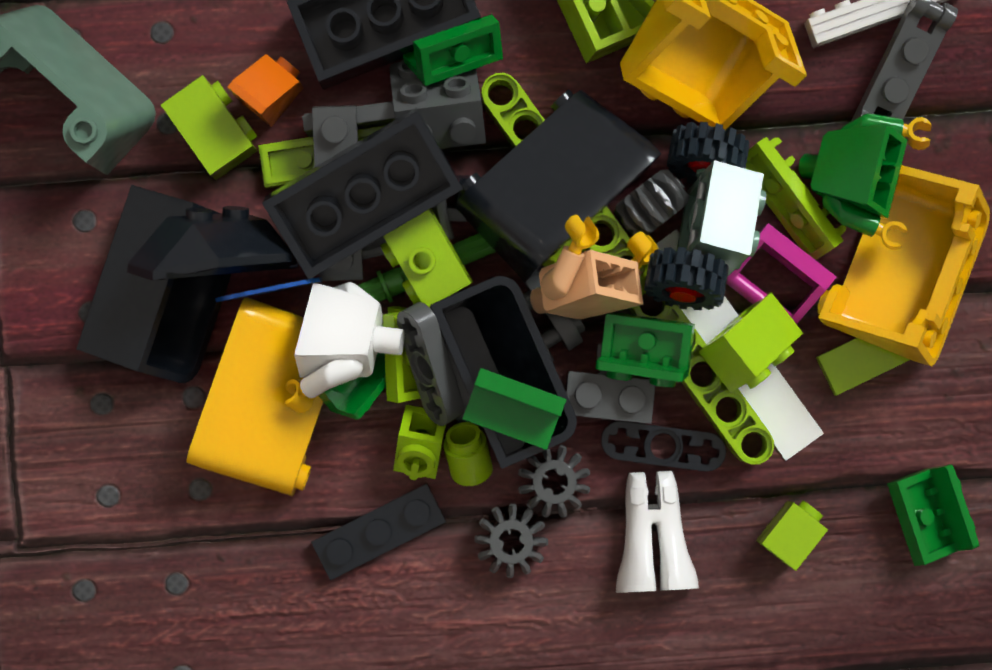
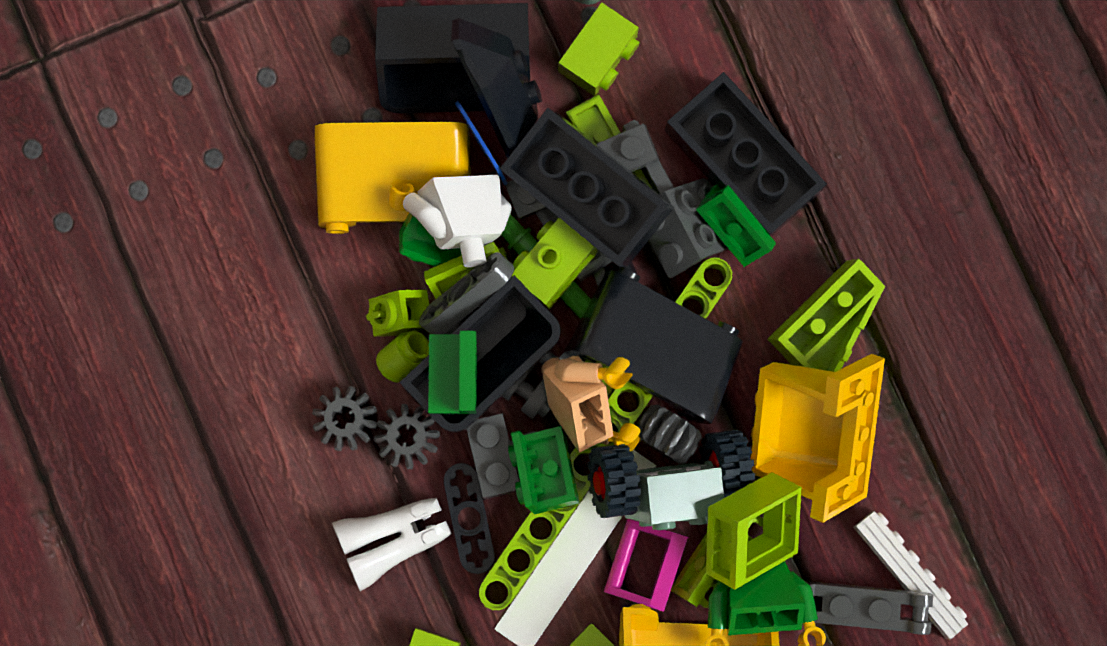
camera: 70 degrees right, 5 degrees down
orange slope [227,54,303,127] -> none
black plate [311,483,446,581] -> none
lime brick [699,292,803,392] -> none
none -> lime window [706,472,802,590]

